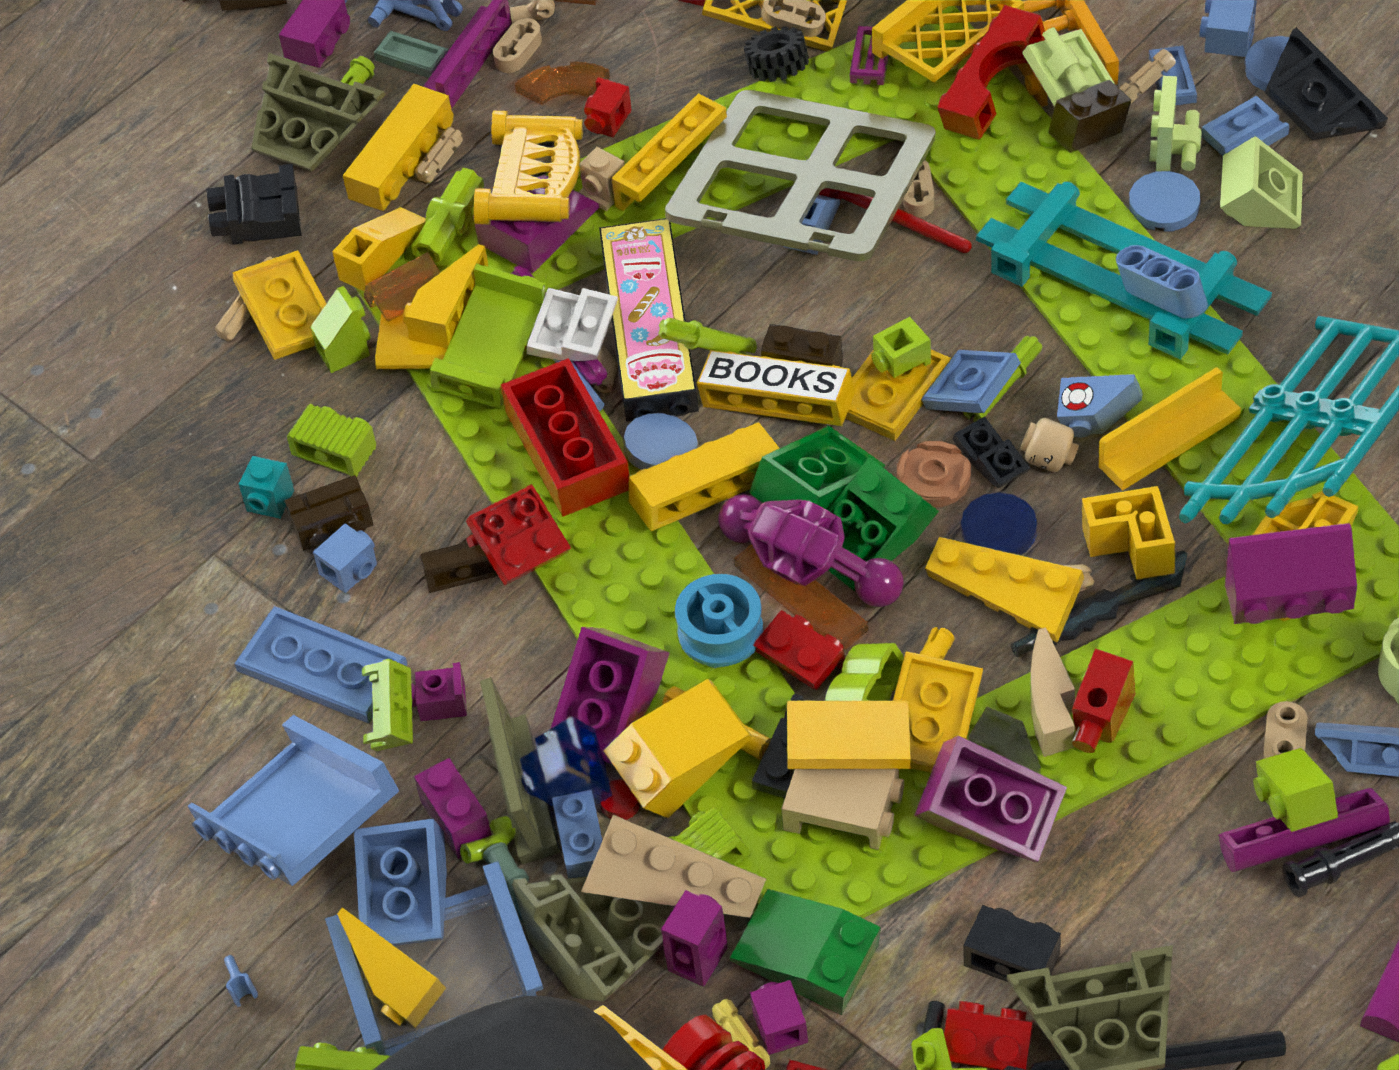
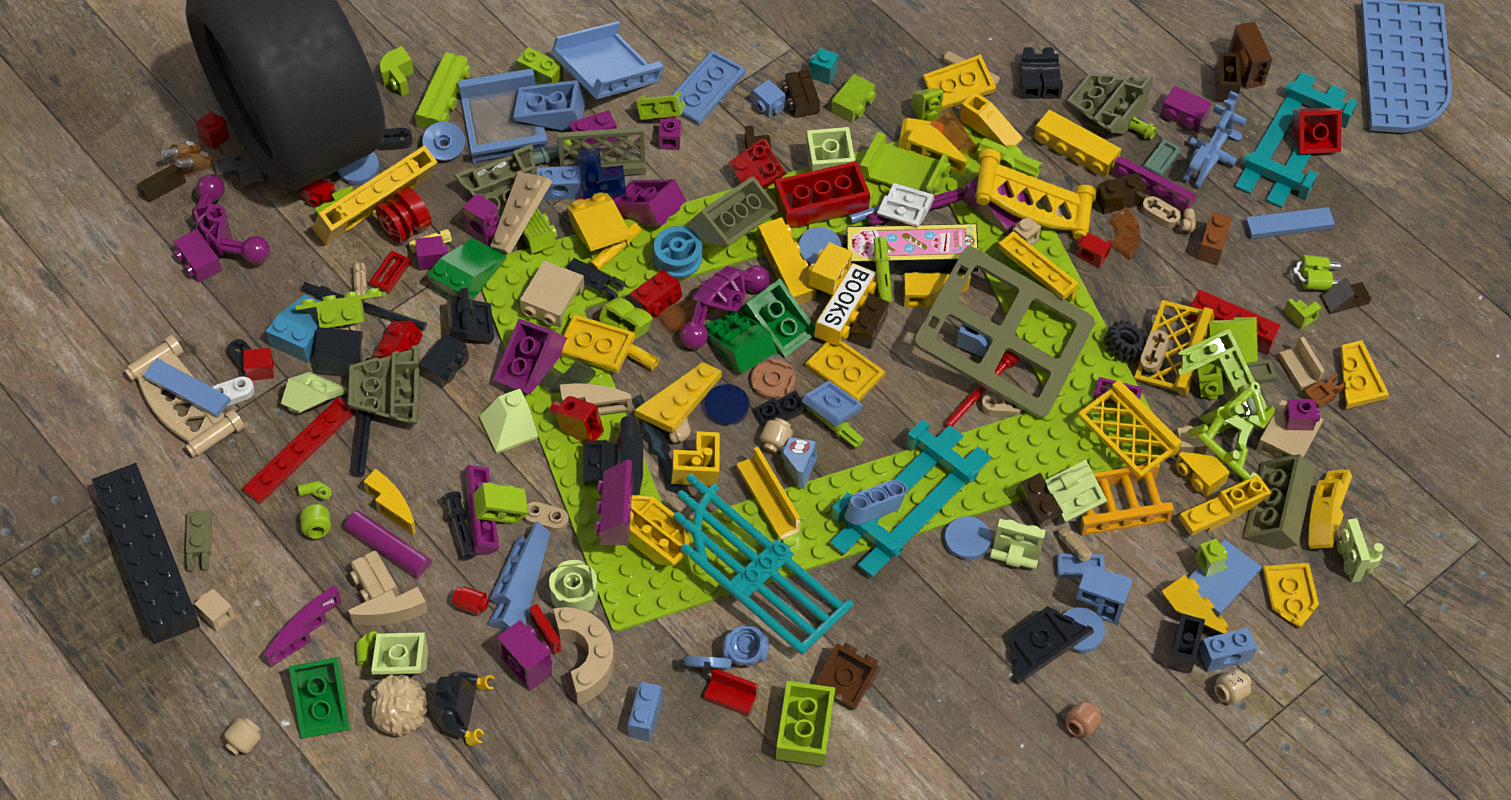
camera: 90 degrees right, 5 degrees up
medium blue hand [224,955,258,1007] -> none
yellow slope [337,908,446,1028] -> none
tan axle [415,127,463,184] -> none
yellow tile [787,701,911,769] -> none
lime brick [871,316,931,378] -> none
red arch [937,5,1045,140] -> none
medium blue plate [1201,96,1289,156] -> none
yellowish green slope [1220,136,1303,229] -> none
none -> yellow slope [363,469,416,535]
none -> black plate [446,288,494,343]
none -> yellowish green slope [479,389,539,454]
none -> lime brick [517,47,564,85]
none -> black plate [583,416,643,496]
none -> olive slope [688,176,780,247]
none -> yellowish green brick [806,127,855,172]
none -> yellow brick [807,242,853,295]
none -> yellow slope [903,272,971,308]
none -> dark brown brick [1096,173,1147,215]

